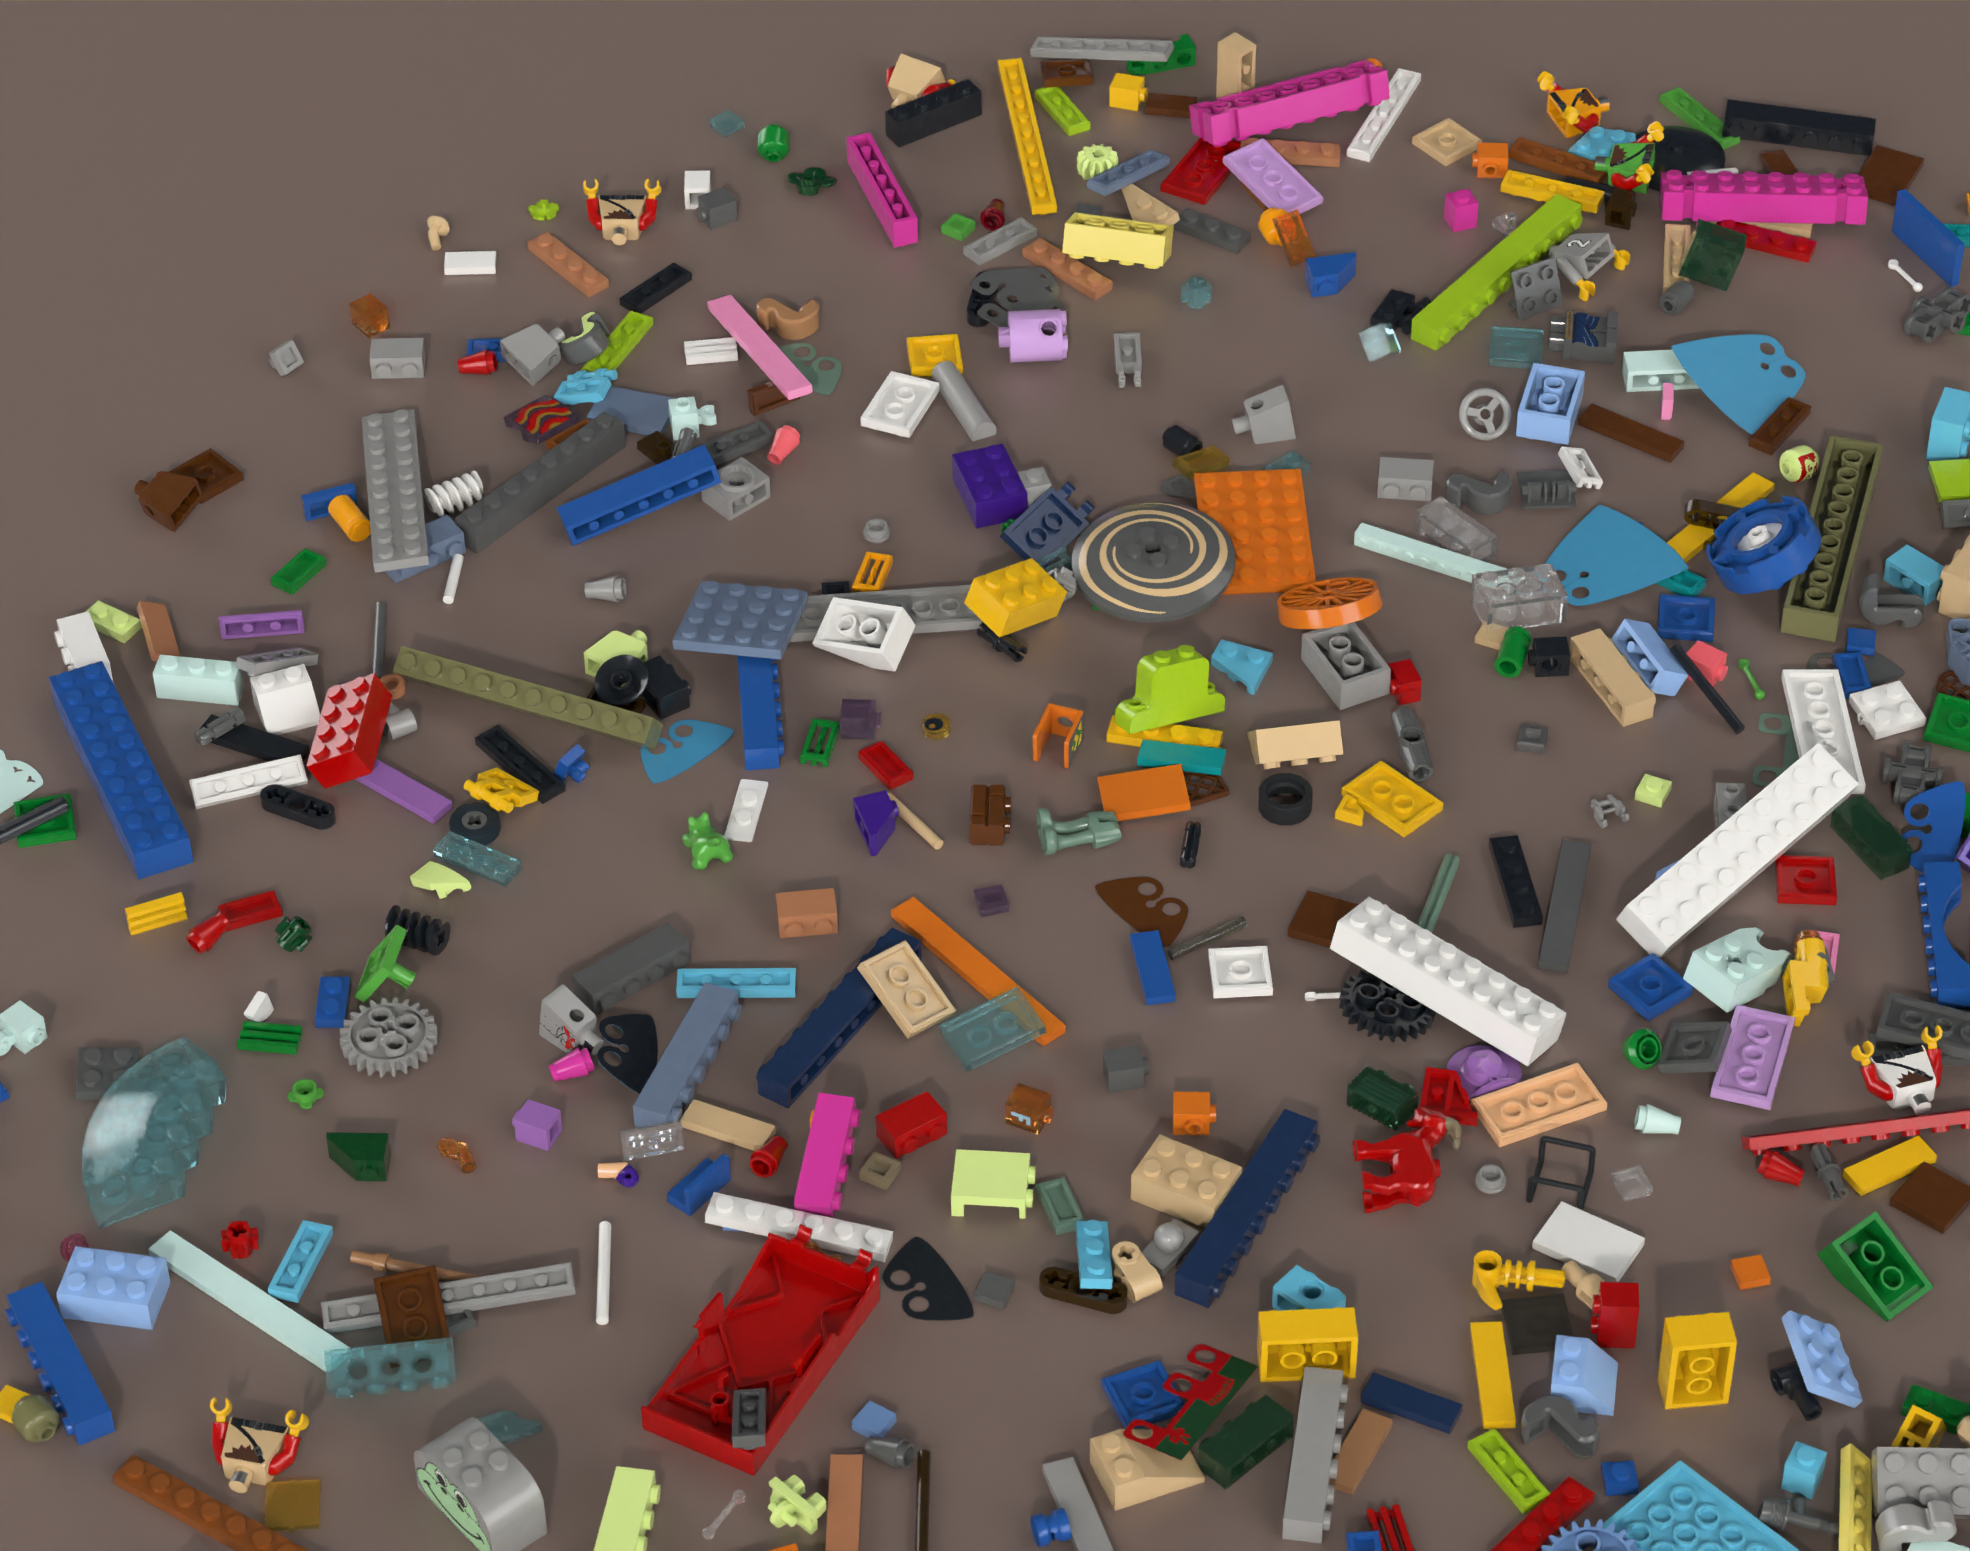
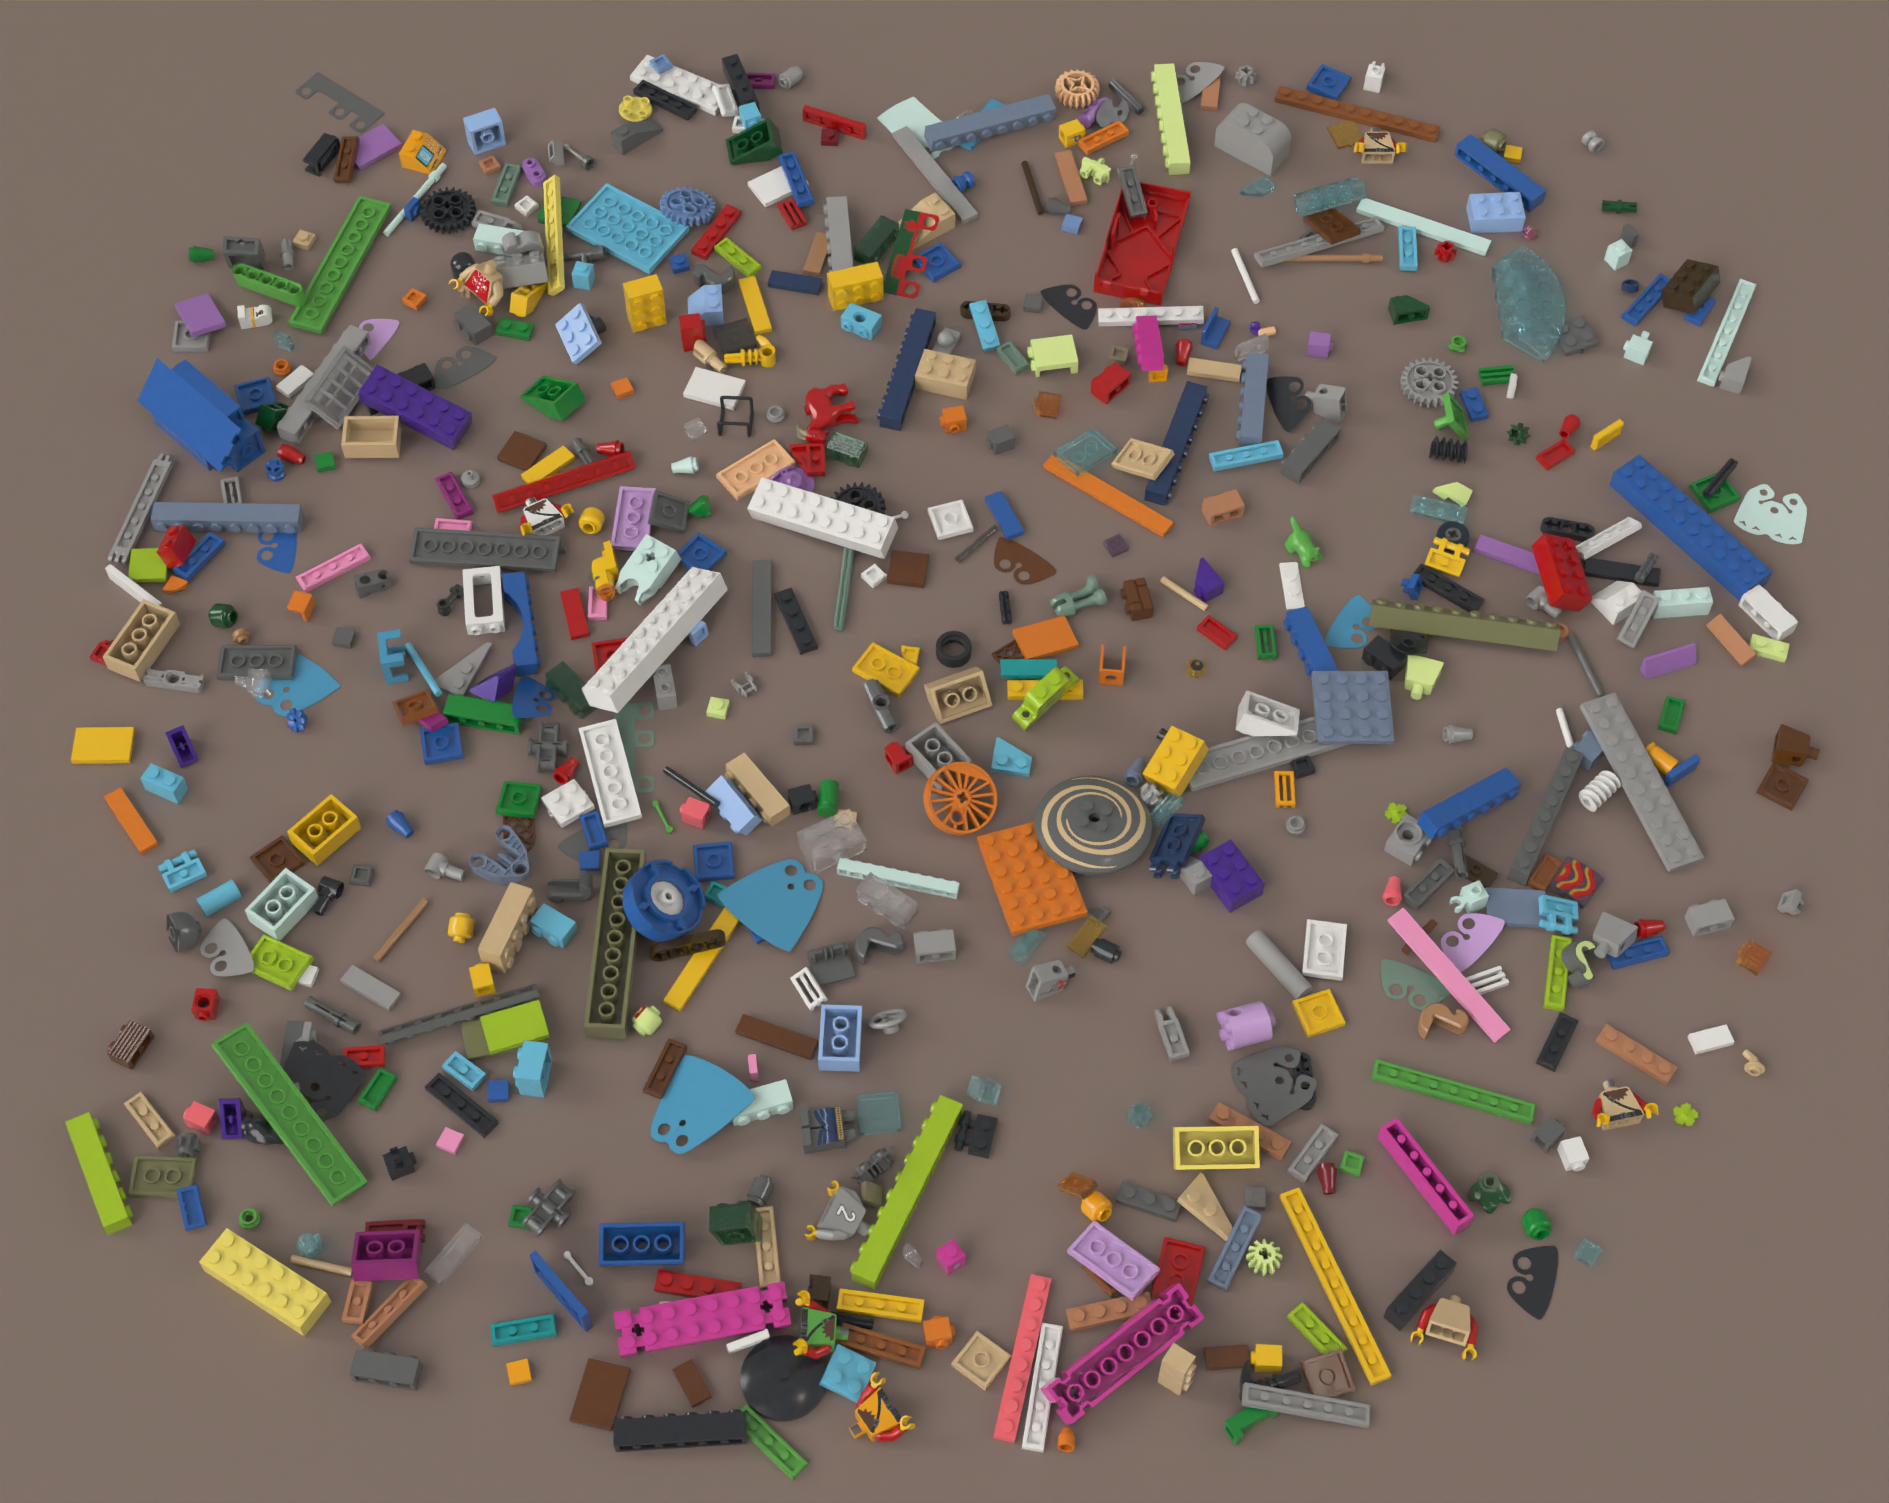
camera: 165 degrees right, 15 degrees up
clear orange arm [437,1137,476,1173] -> none
dark pink cone [548,1047,595,1082] -> none
clear purple brick [840,699,882,740] -> none
tan piece [1112,1241,1163,1303] -> none
blue slope [1305,252,1357,297] -> none
none -> red cone [553,757,579,785]
none -> red tile [560,588,589,640]
none -> yellow head [578,507,605,534]
none -> blue brick [598,1222,686,1267]
none -> coral plate [993,1274,1052,1443]
none -> sand blue cone [1124,758,1146,787]
none -> black piece [1239,1360,1301,1402]
none -> bright green tile [1371,1059,1536,1125]
none -> lime plant [1384,802,1407,824]
none -> lavender piece [1441,913,1505,972]
none -> black piece [1507,1246,1558,1320]

